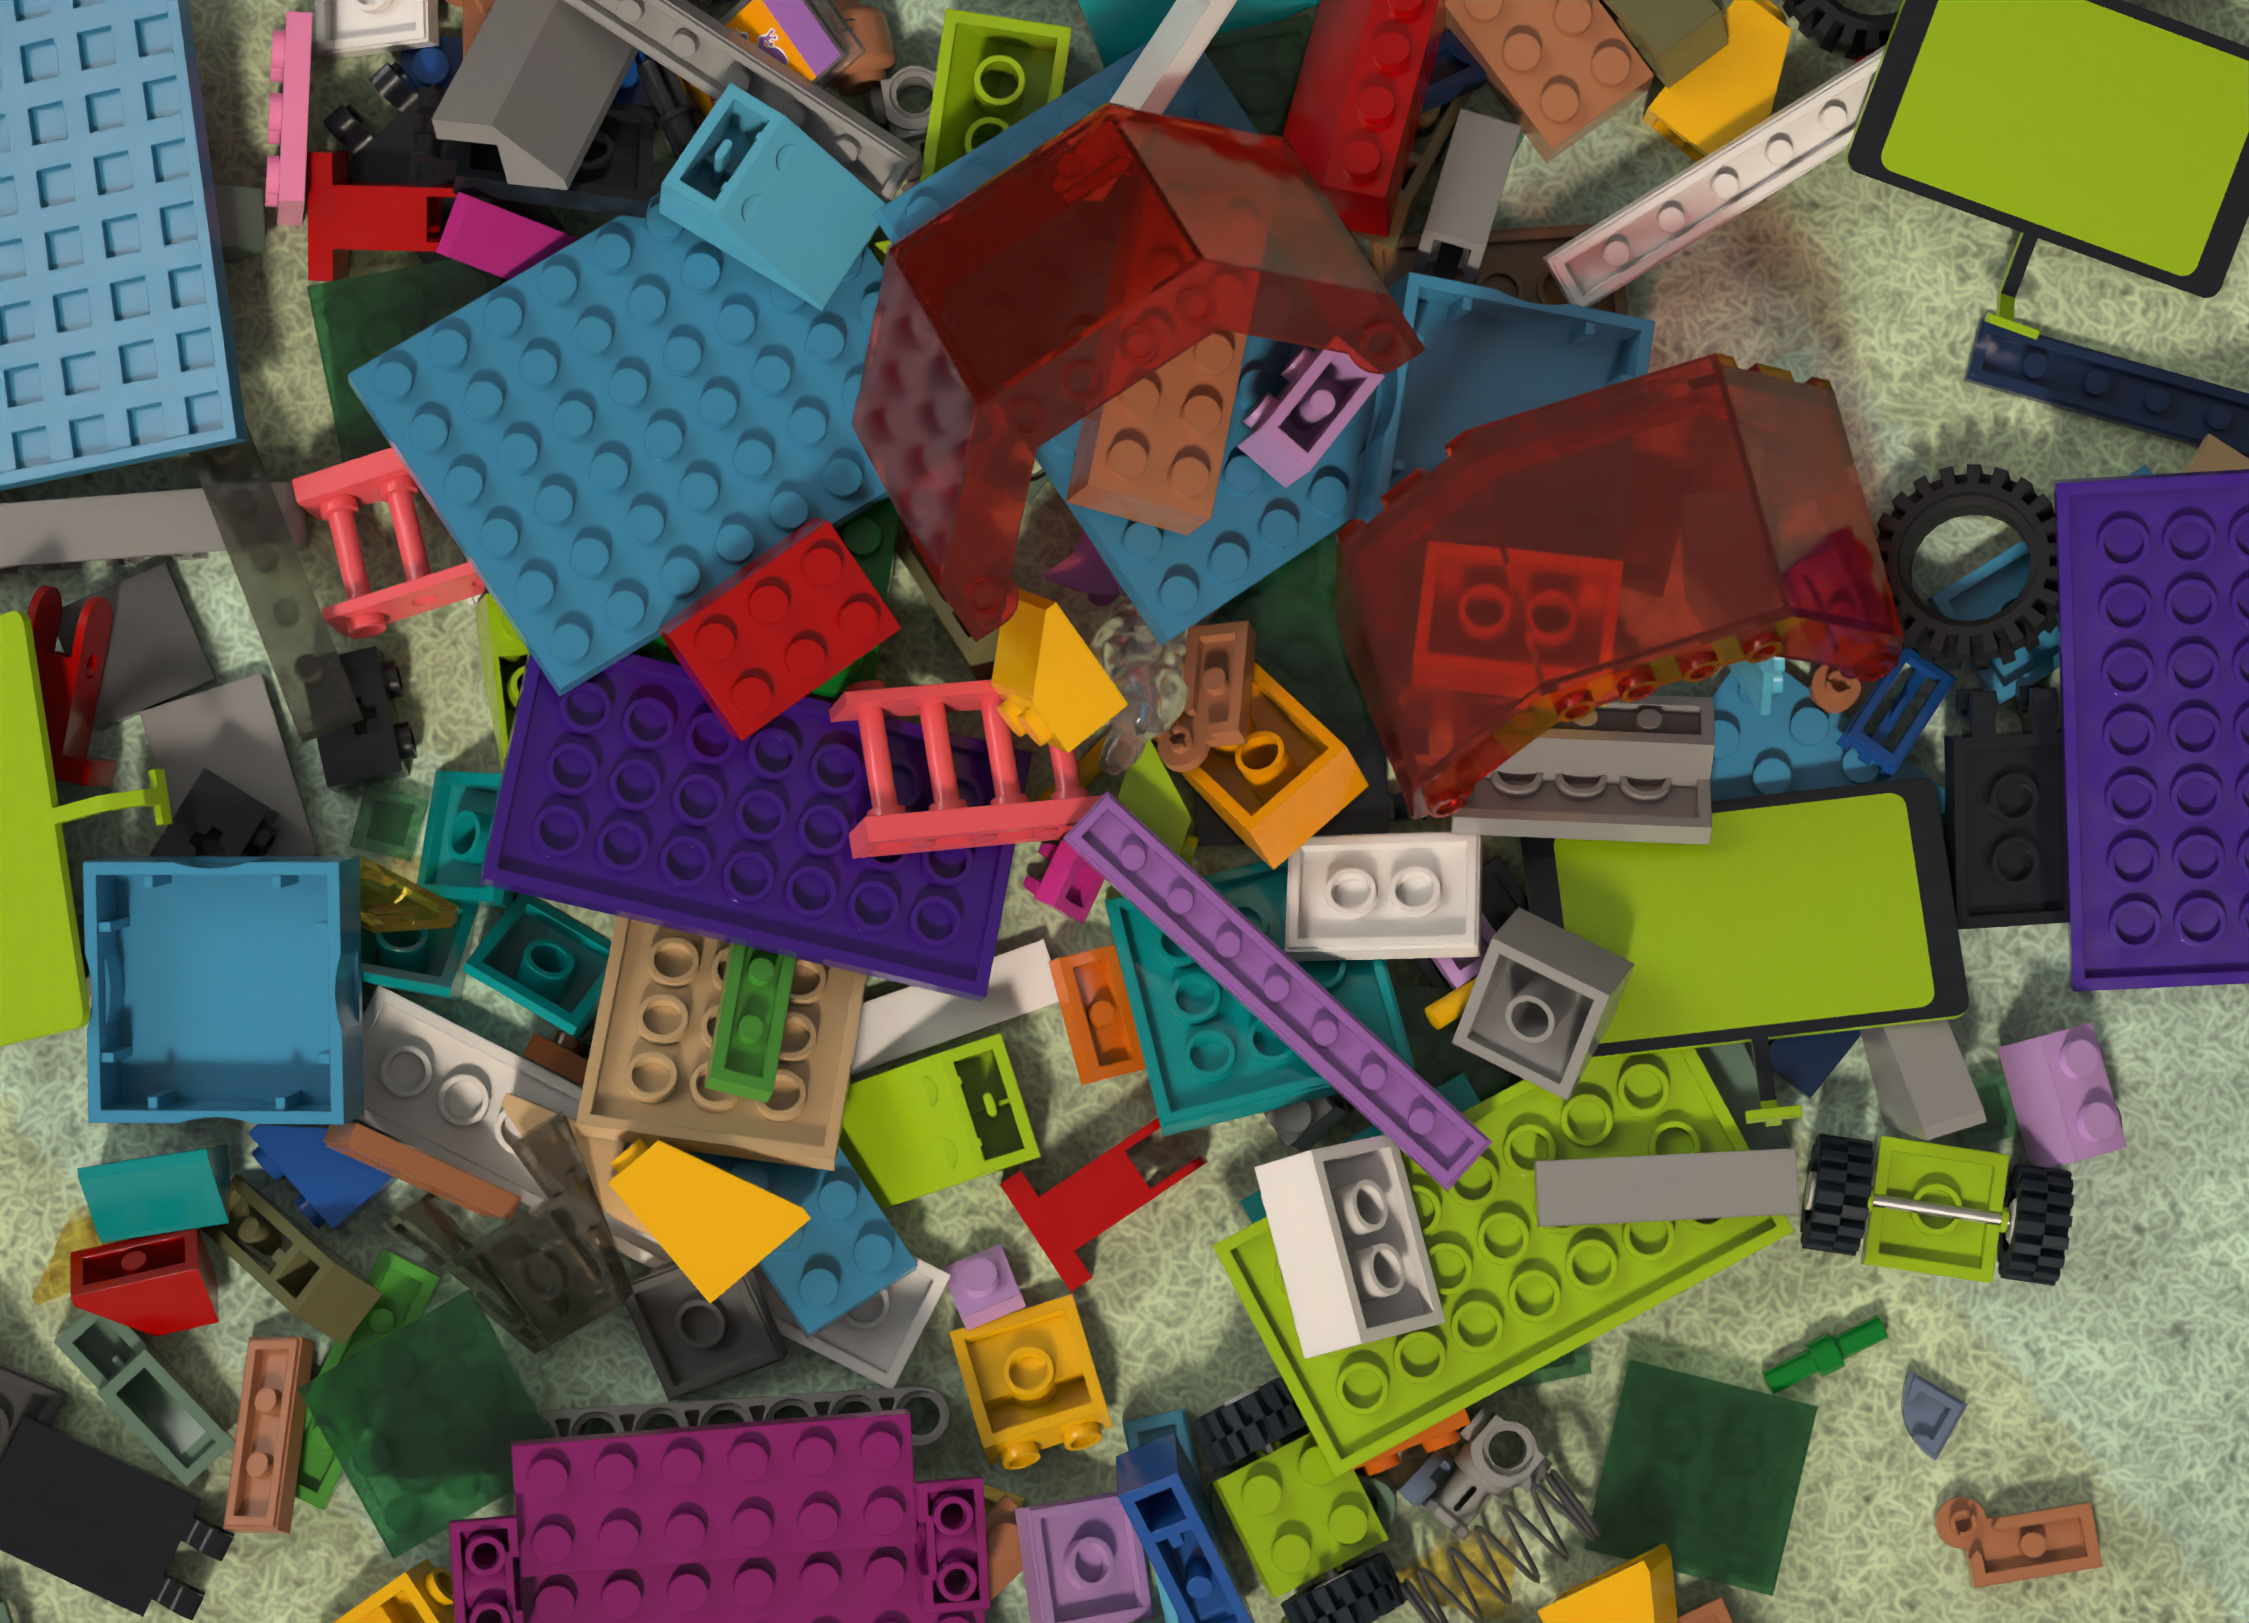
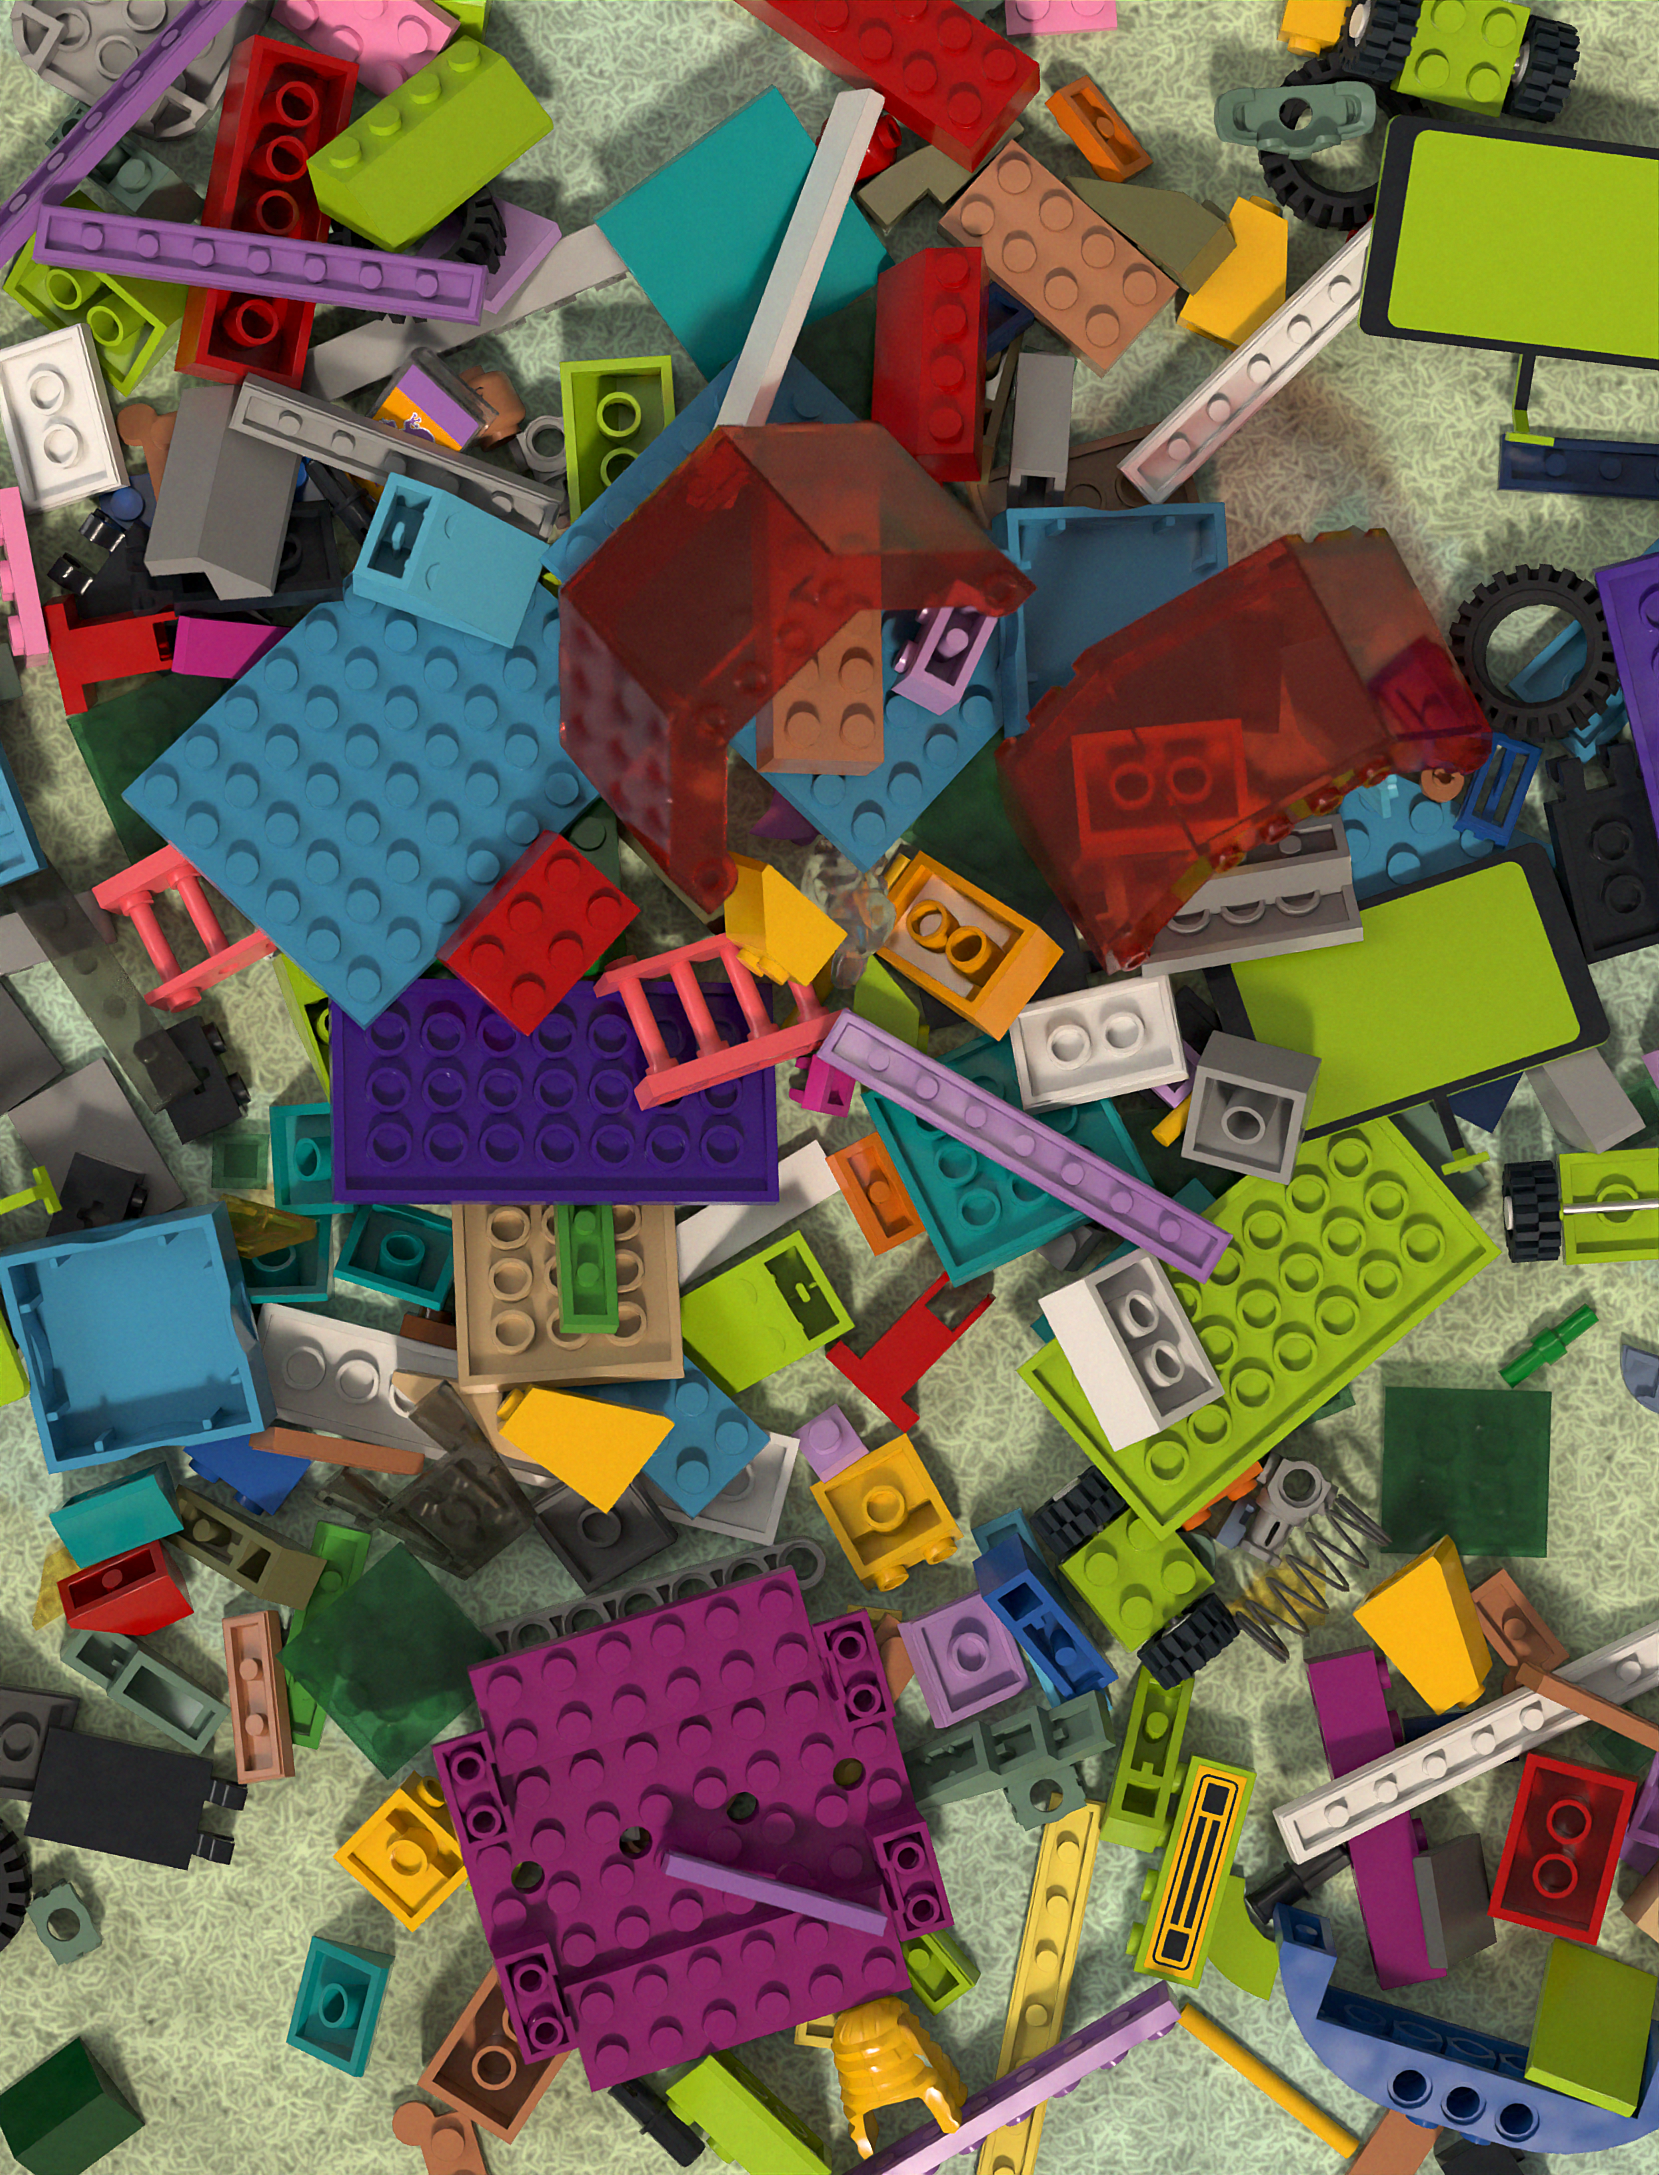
camera: 10 degrees left, 5 degrees up
nougat hinge [1157,620,1257,772] -> none
light grey tile [1533,1148,1800,1228] -> none

